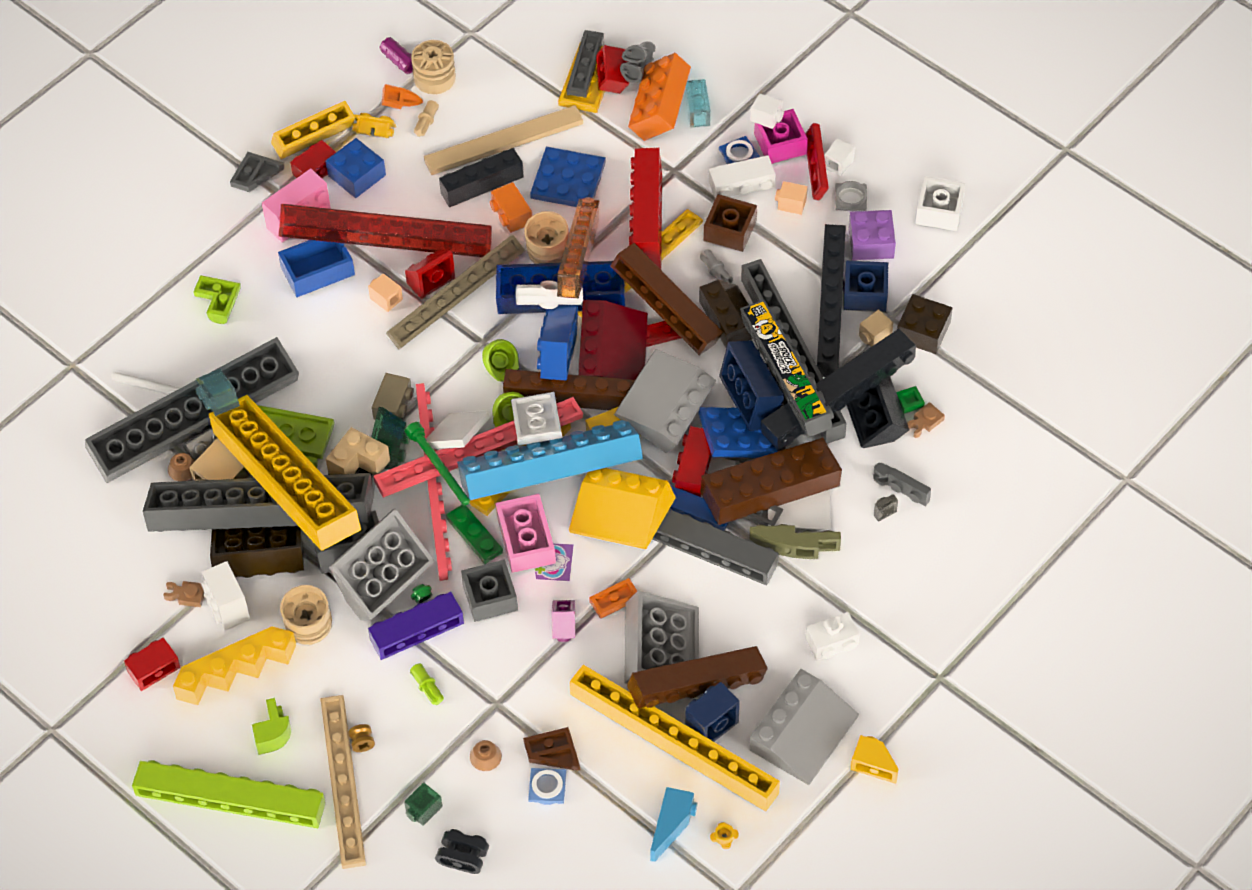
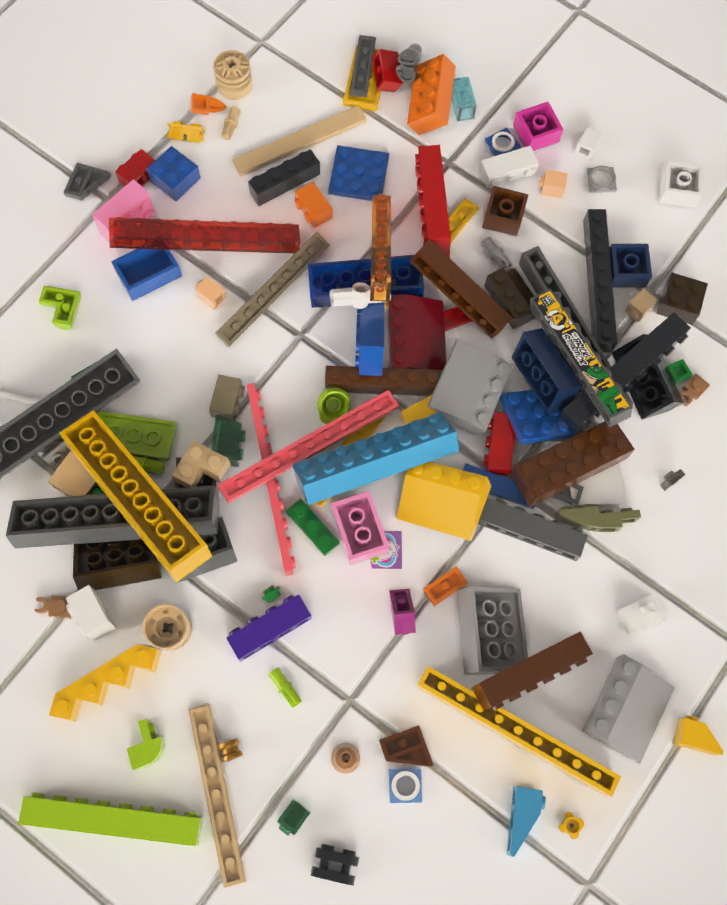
camera: 10 degrees left, 15 degrees up
red brick [124,637,181,691] -> none
medium nougat cone [168,453,195,481] -> none
clear light blue brick [195,369,240,416] -> none
yellow brick [271,101,355,159] -> none
light grey slope [329,509,435,620] -> none
magenta axle [379,37,413,75] -> none
red slope [405,250,455,299] -> none
green piece [405,421,470,506] -> none
white tile [426,411,490,449] -> none
dark grey brick [461,559,518,622] -> none
lime hat [482,339,519,382] -> none
white tile [511,392,562,446] -> none
tan wheel [524,211,571,267] -> none
dark blue brick [685,682,740,742] -> none
white brick [750,93,784,129] -> none
red tile [805,123,829,201] -> none
medium lavender brick [848,210,896,260] -> none
dark grey hinge [873,462,931,507] -> none

